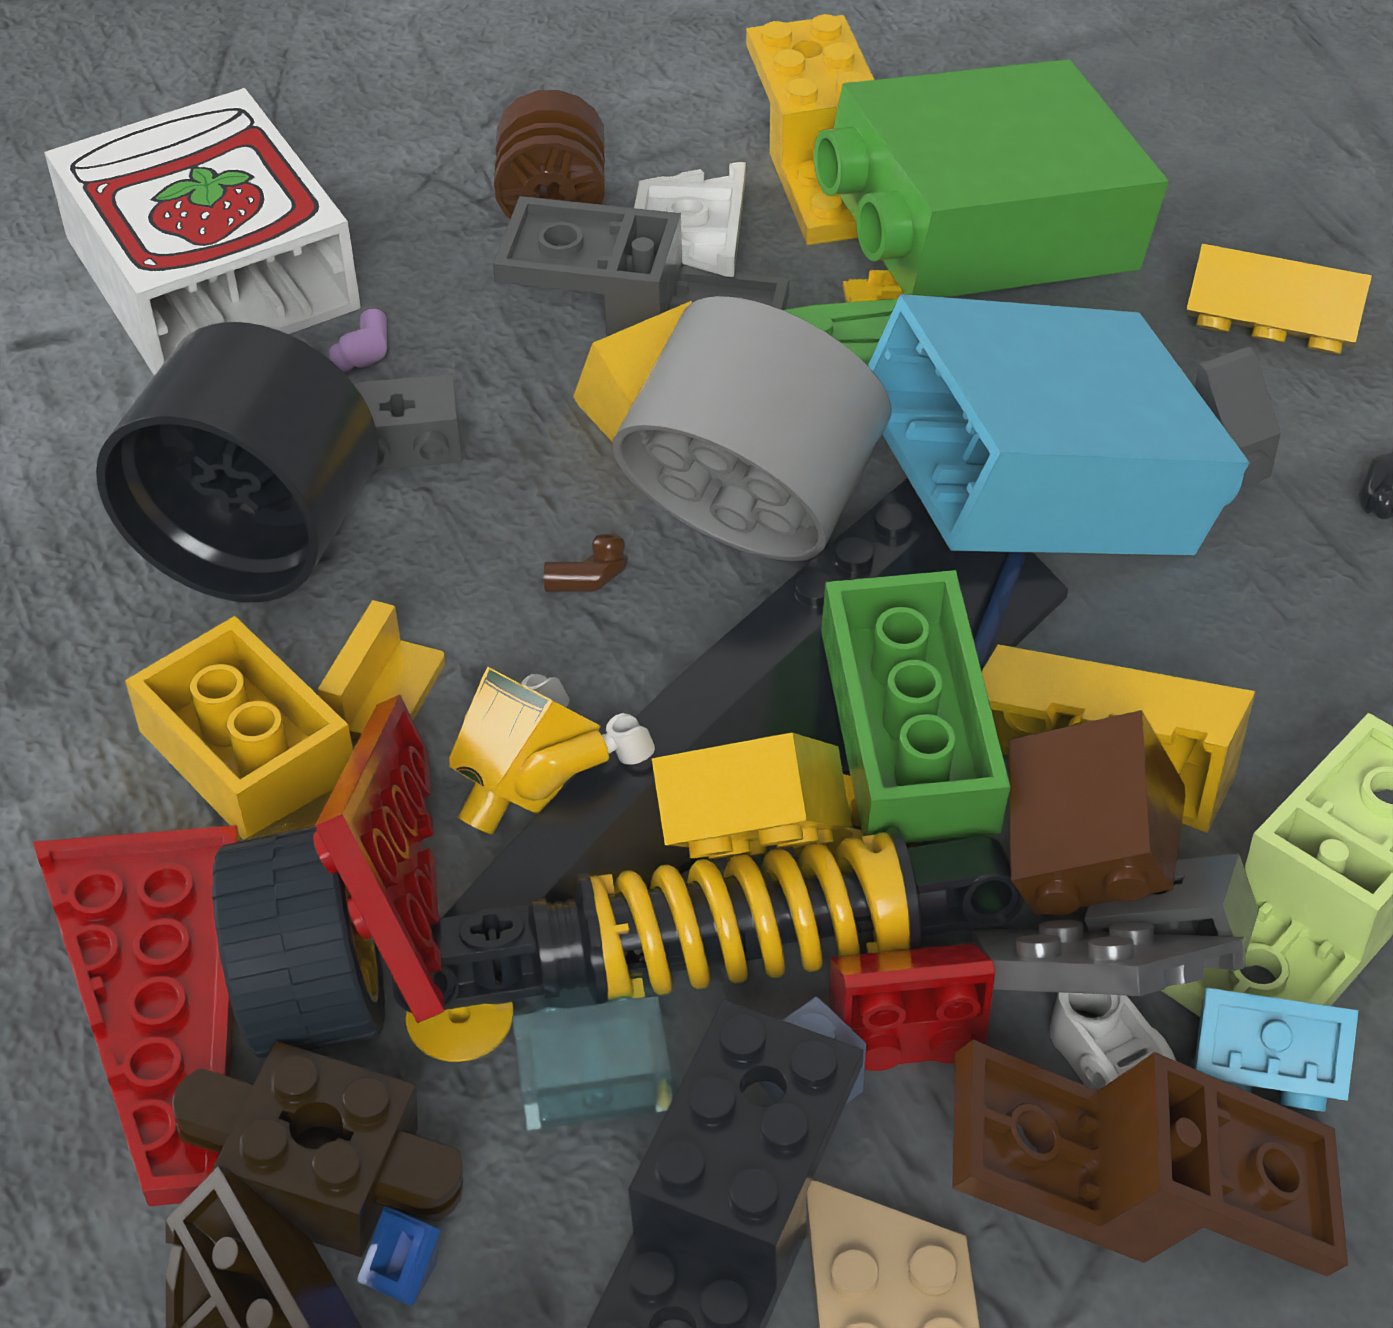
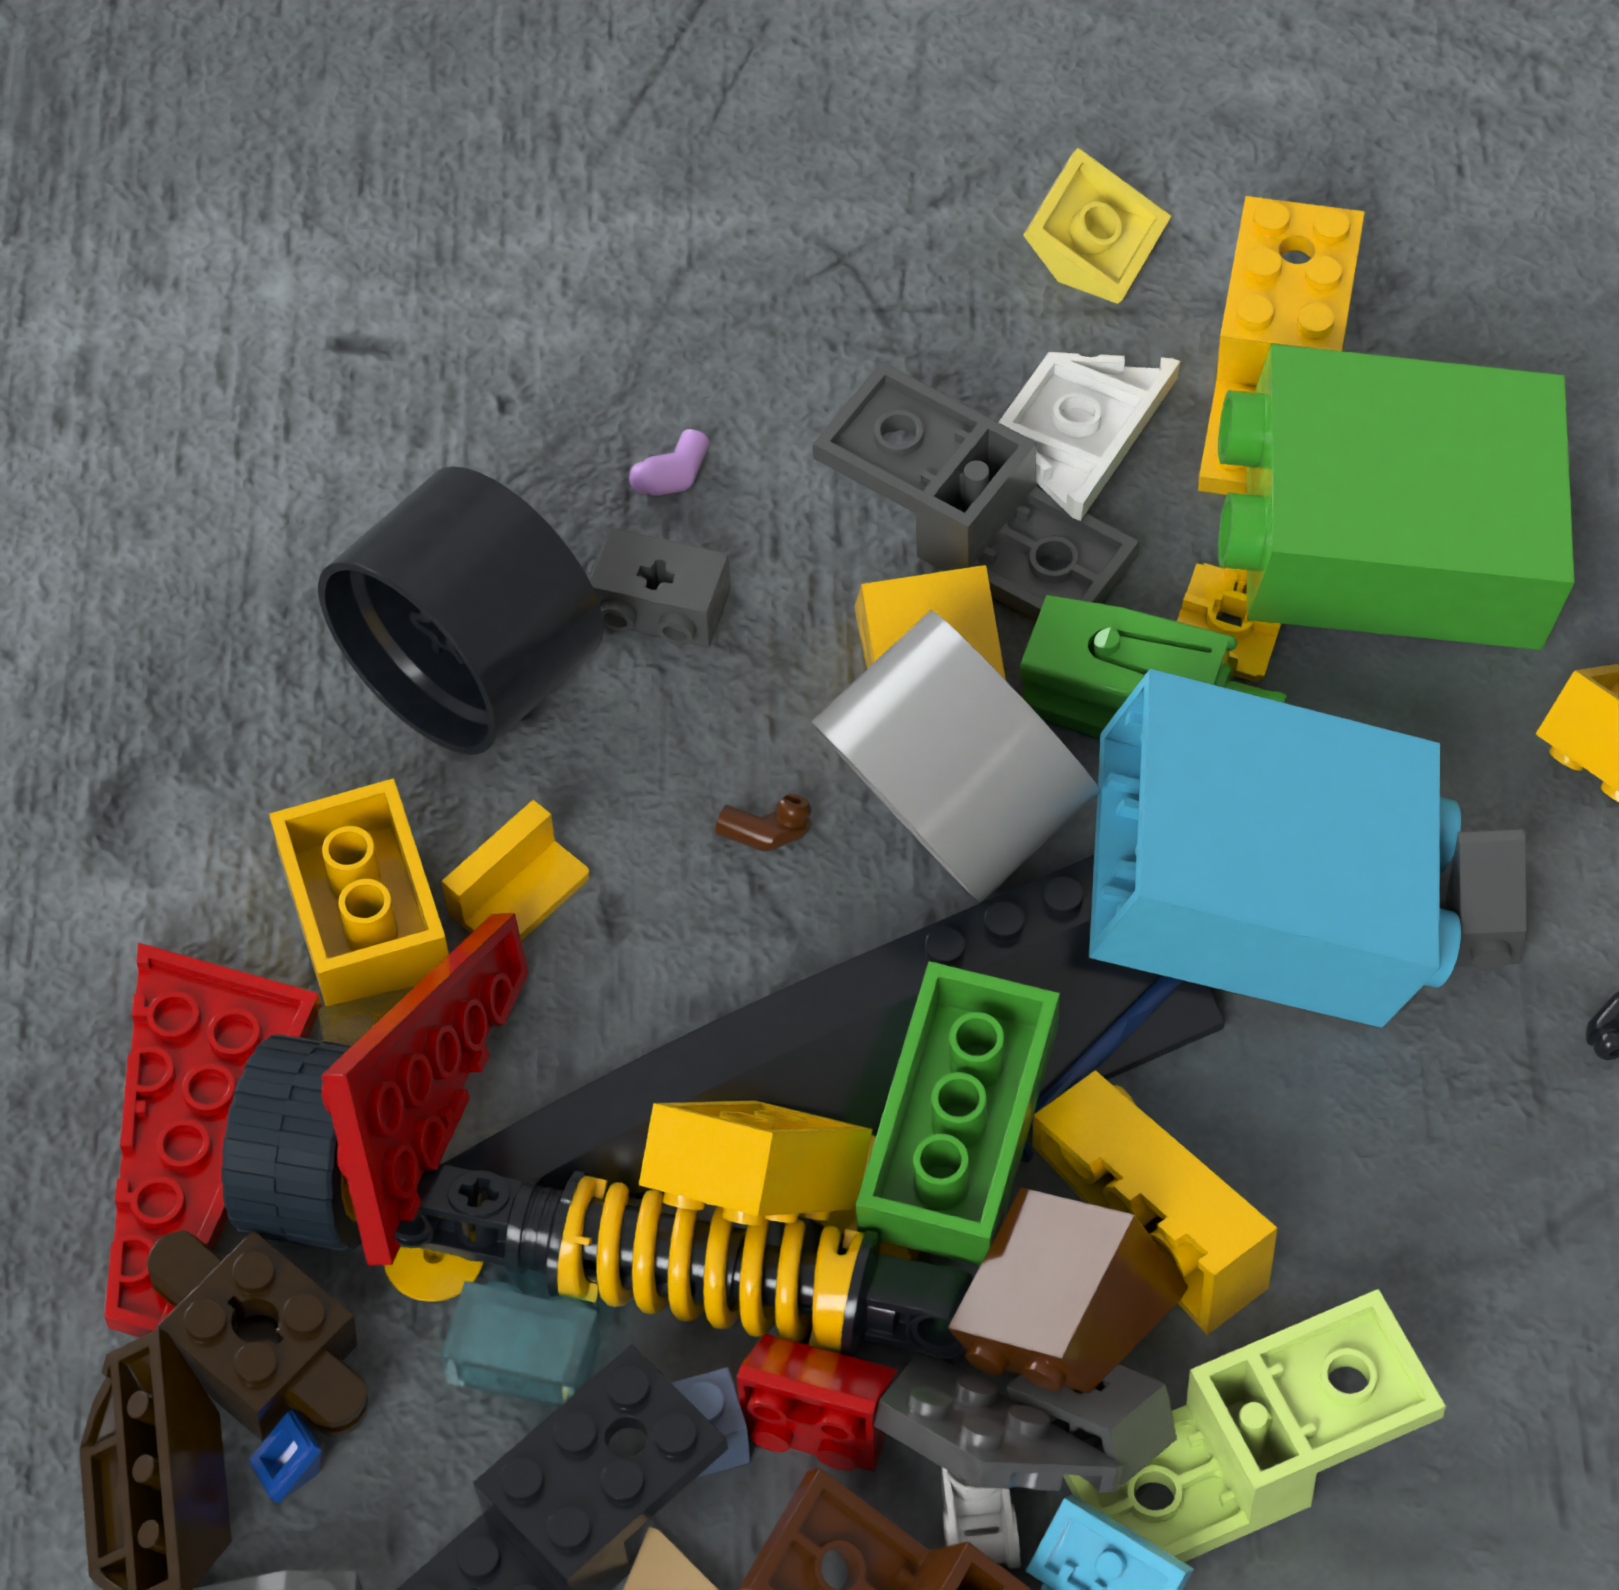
camera: 25 degrees right, 10 degrees up
brick [44,88,361,376] -> none
yellow torso [449,667,655,836] -> none
reddish brown wheel [494,90,605,219] -> none
none -> light yellow slope [1023,148,1171,304]

